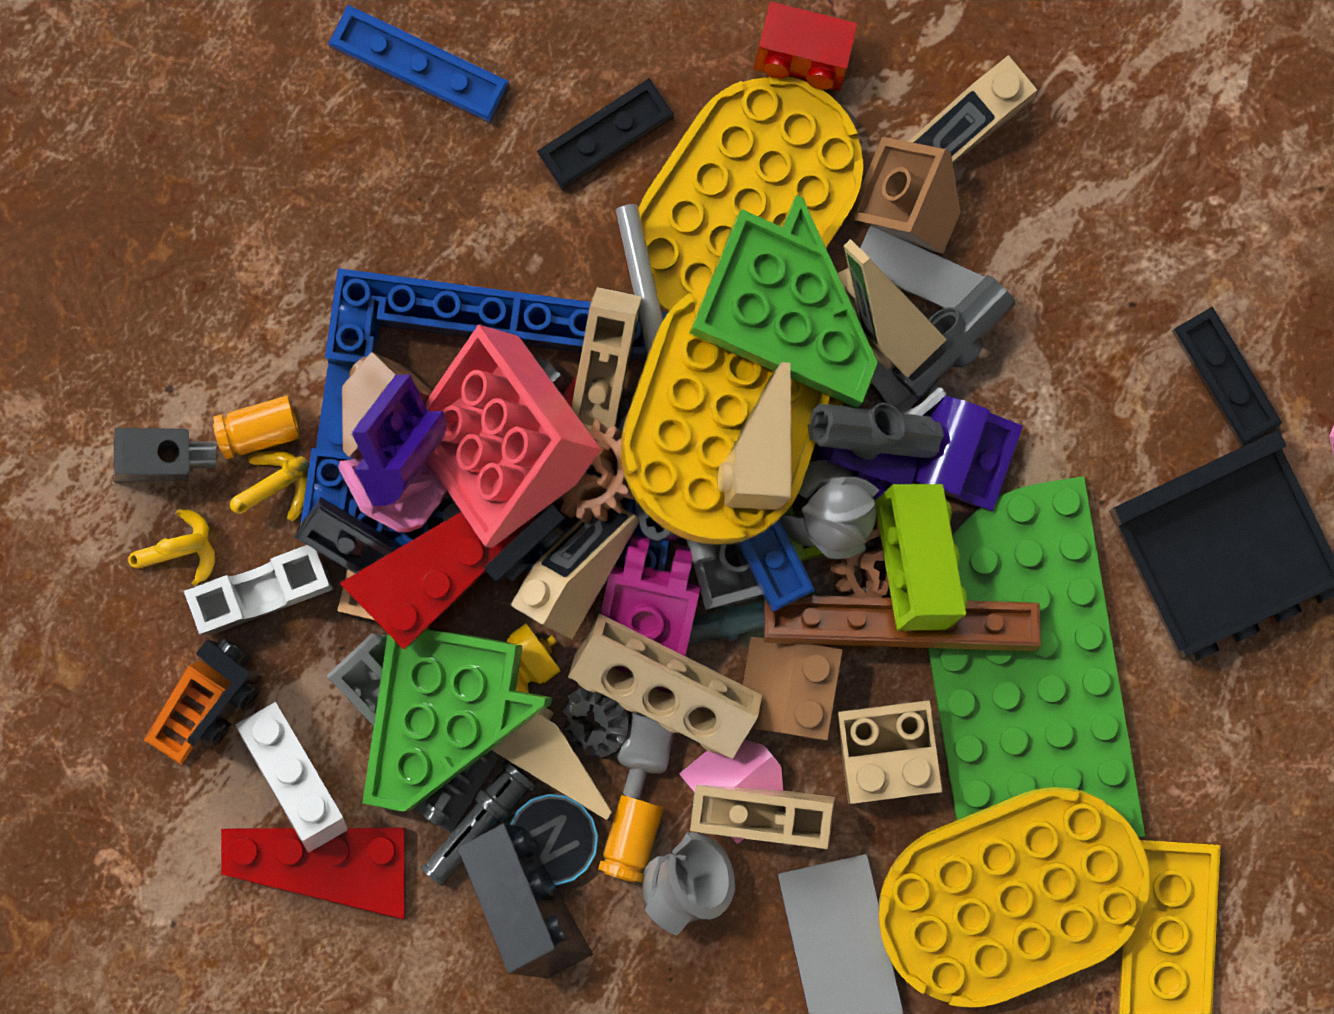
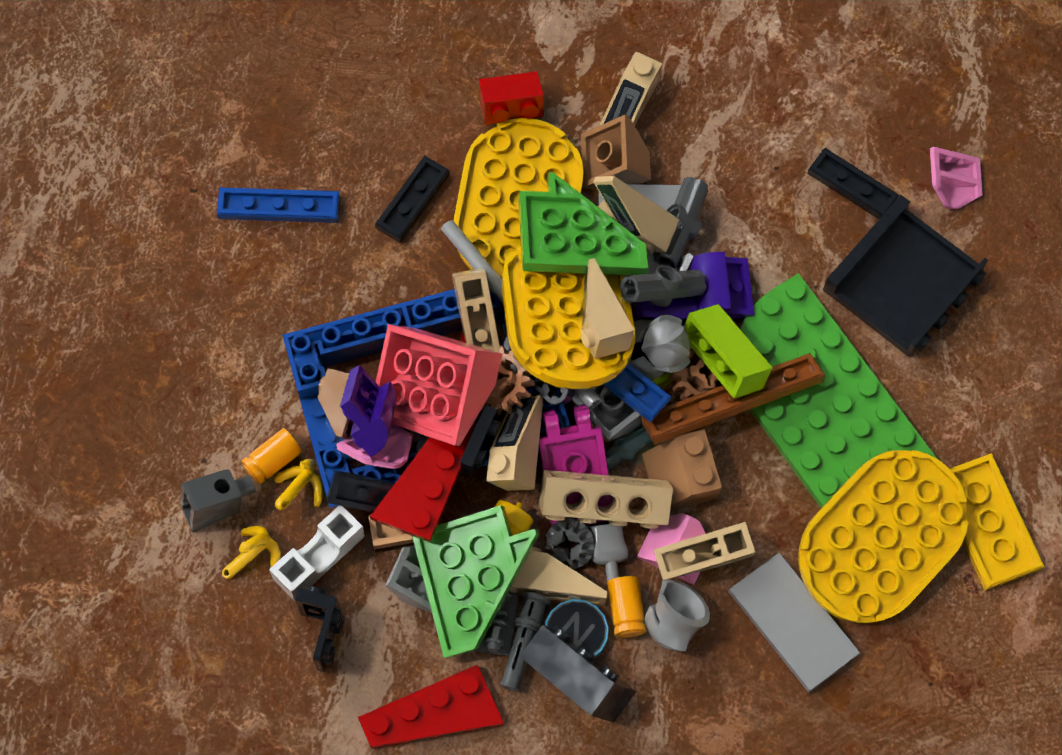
camera: 30 degrees left, 15 degrees down
orange slope [144,660,231,765] -> none
white arch [235,702,348,853] -> none
tan slope [838,700,942,804] -> none

